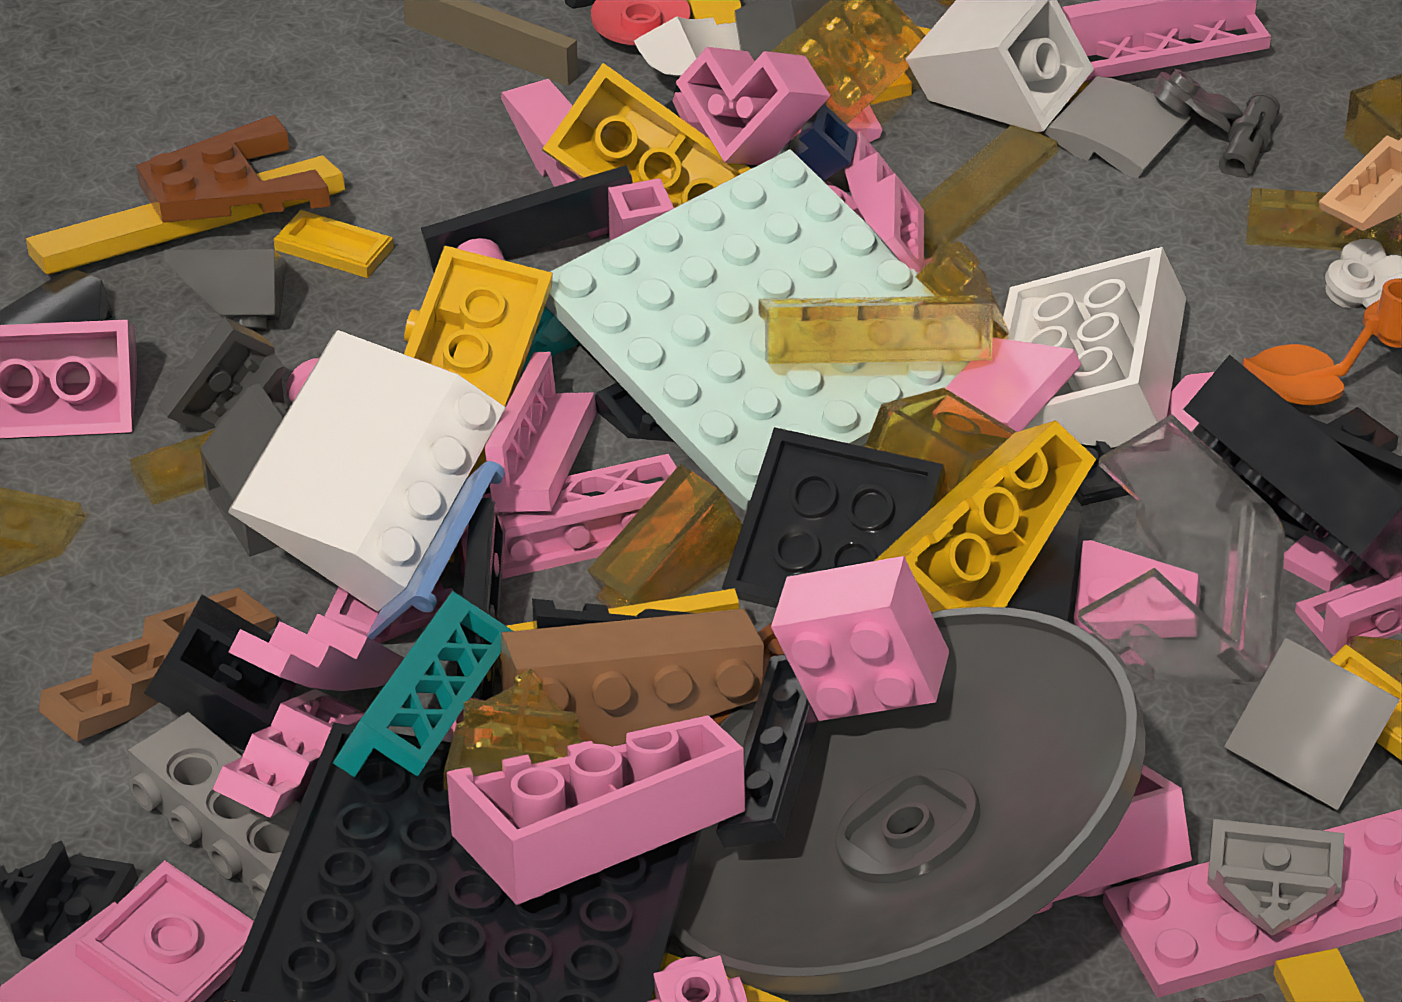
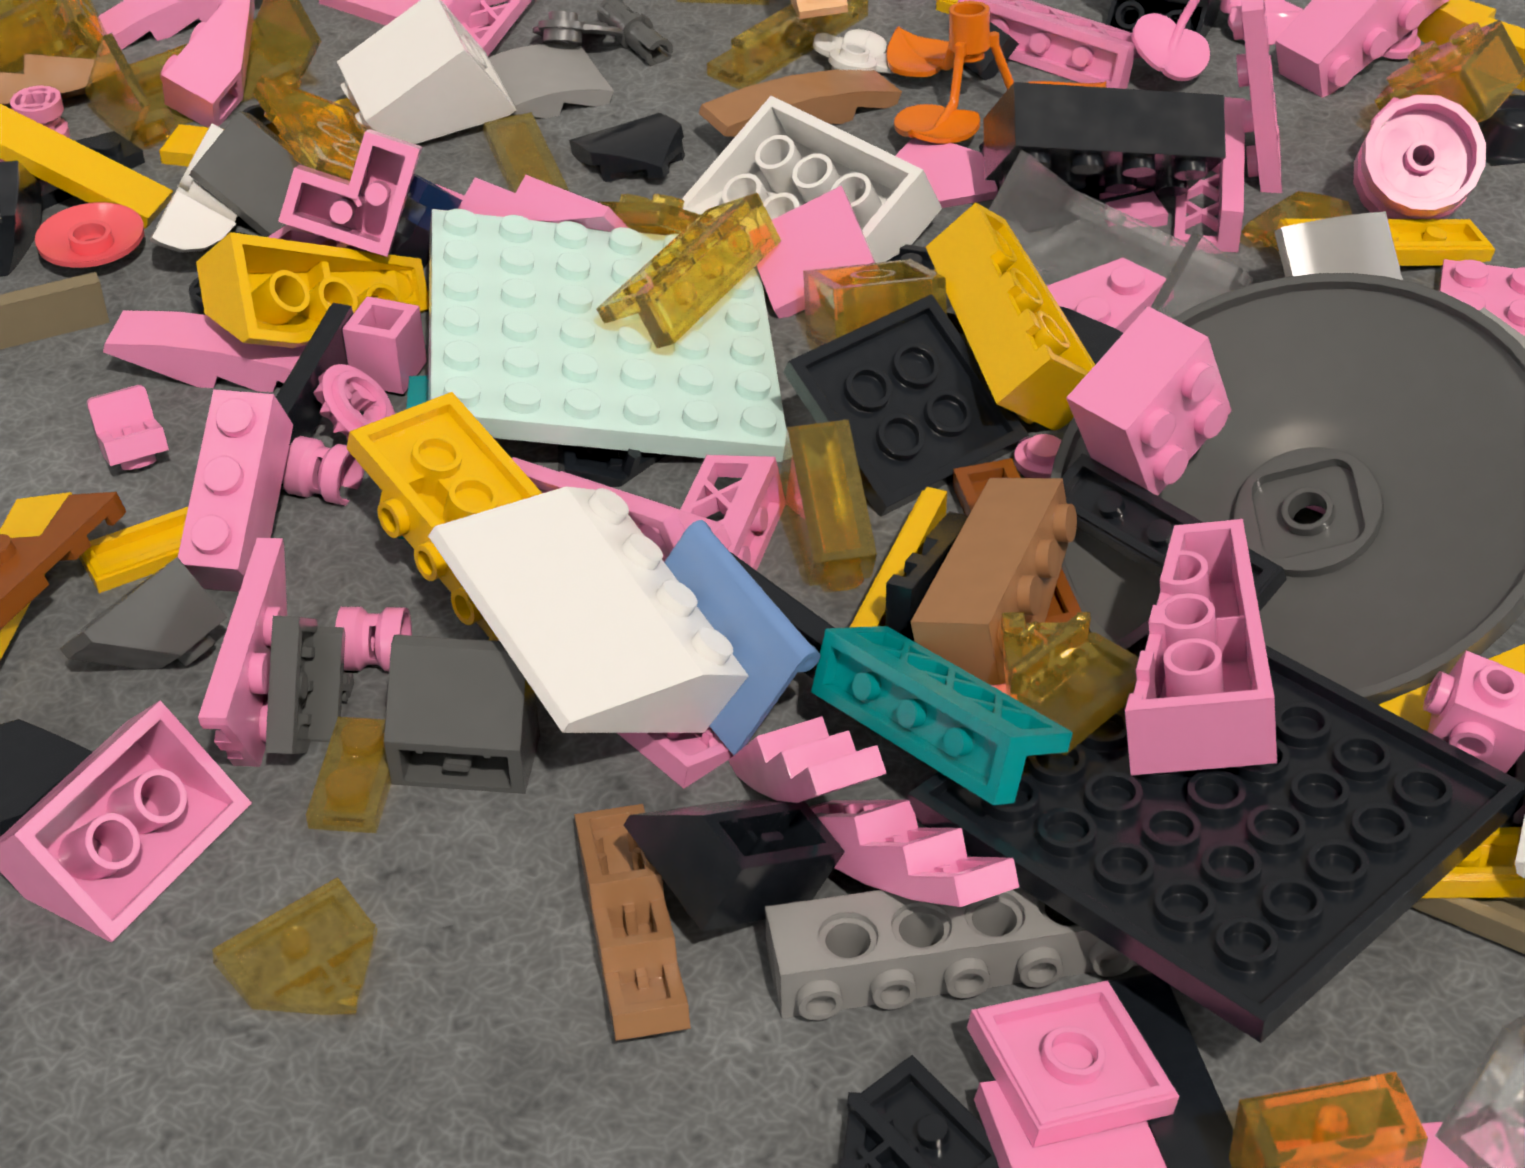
camera: 55 degrees left, 0 degrees up
none -> bright pink bracket [87,385,169,470]
none -> bright pink brick [178,390,293,592]
none -> bright pink wing [198,538,287,767]
none -> bright pink gear [313,364,395,441]
none -> black slope [569,113,685,183]
none -> medium nougat slope [699,70,902,137]

